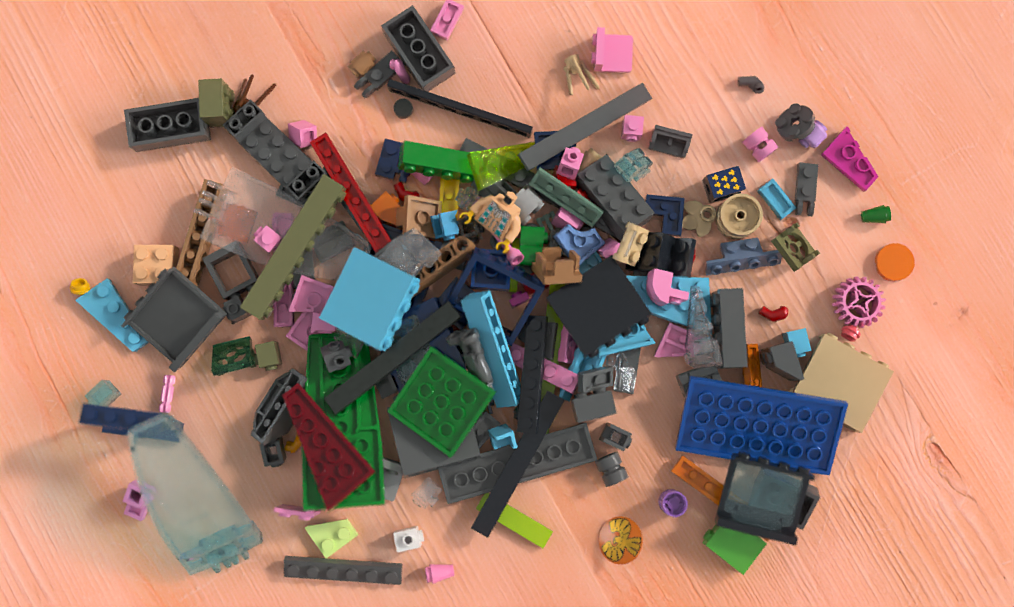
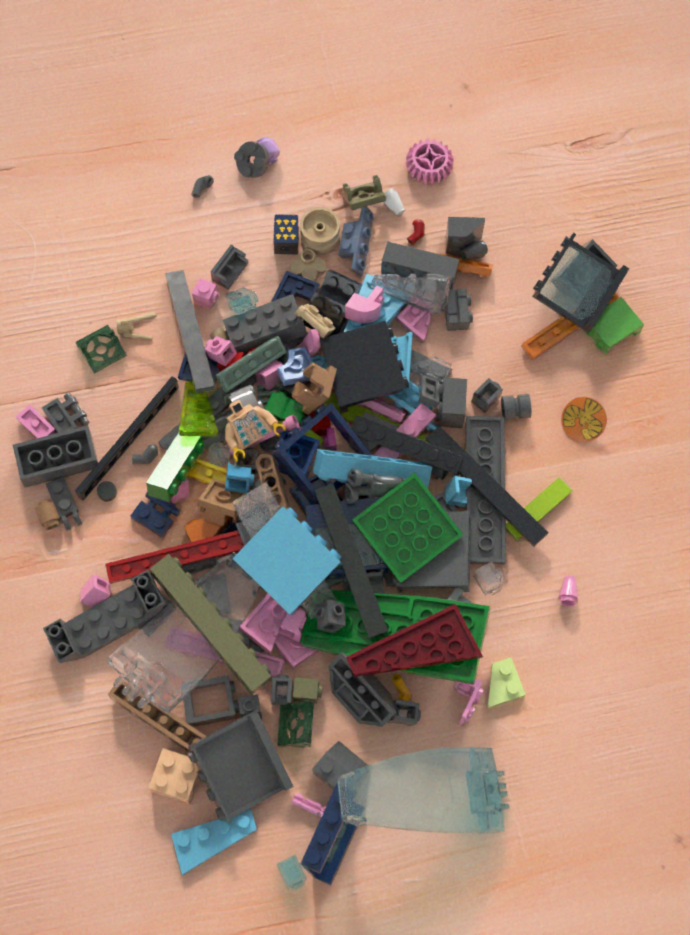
camera: 75 degrees left, 15 degrees down
yellow plate [70,278,90,295] -> none
bright pink brick [123,479,156,521] -> none
dark grey brick [124,98,211,152] -> none
olive brick [198,78,235,127] -> none
reddish brown plant [233,74,276,111] -> none
bright pink brick [254,225,282,254] -> none
dark grey plate [284,556,402,585] -> none
bright pink arm [389,58,411,84] -> none
red arm [393,182,420,202] -> none
white brick [393,526,424,553] -> none
bright pink bracket [591,27,633,73] -> none
medium lavender wheel [658,489,688,517] -> none
blue plate [675,376,848,476] -> none
bright pink wheel [742,127,778,163] -> none
medium azure tile [757,179,796,220] -> none
medium azure brick [782,328,811,358] -> none
tan panel [789,333,894,433] -> none
dark grey hinge [795,162,818,216] -> none
dark pink wing [821,126,879,192] -> none
coral plate [841,325,861,342] -> none
green cone [861,205,891,224] -> none
orange tile [875,243,915,281] -> none
none -> dark grey plate [41,393,90,433]
none -> clear green piece [75,325,127,373]
none -> dark grey arm [132,444,158,464]
none -> dark grey window [270,674,293,706]
none -> dark grey slope [312,741,370,790]
none -> white cone [383,188,405,216]
none -> dark grey cone [460,240,488,260]

